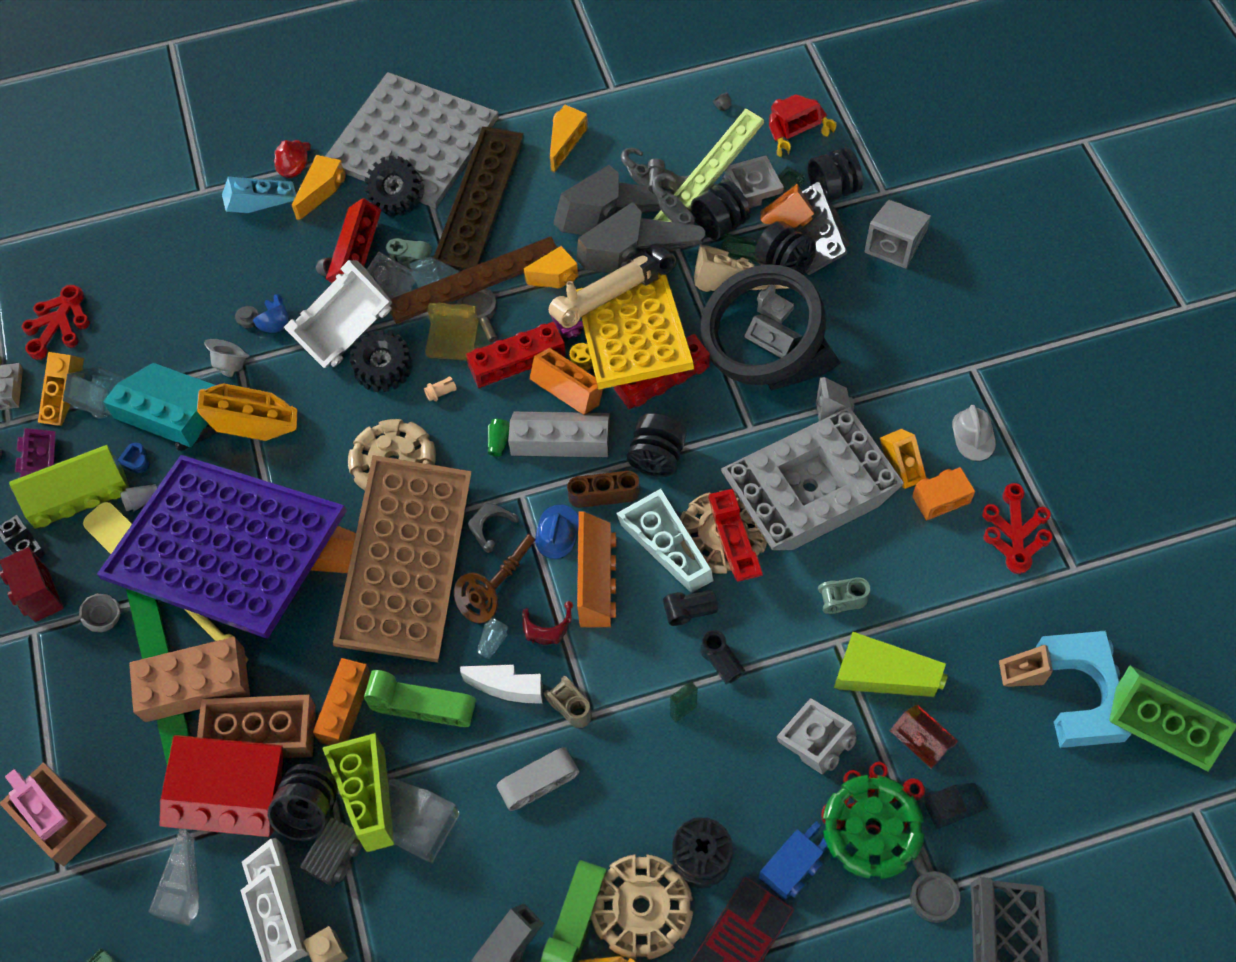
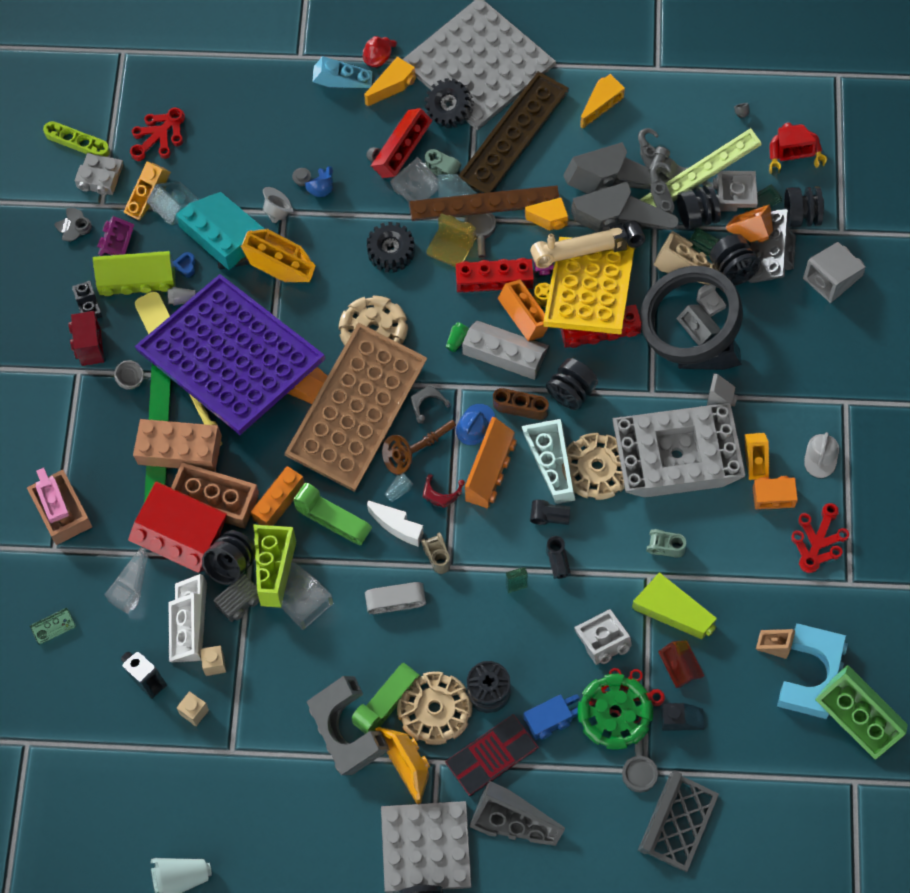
camera: 20 degrees right, 5 degrees up
white windscreen [284,260,392,368] -> none
light nougat pin [424,376,456,402] -> none
red slope [708,489,763,582] -> none

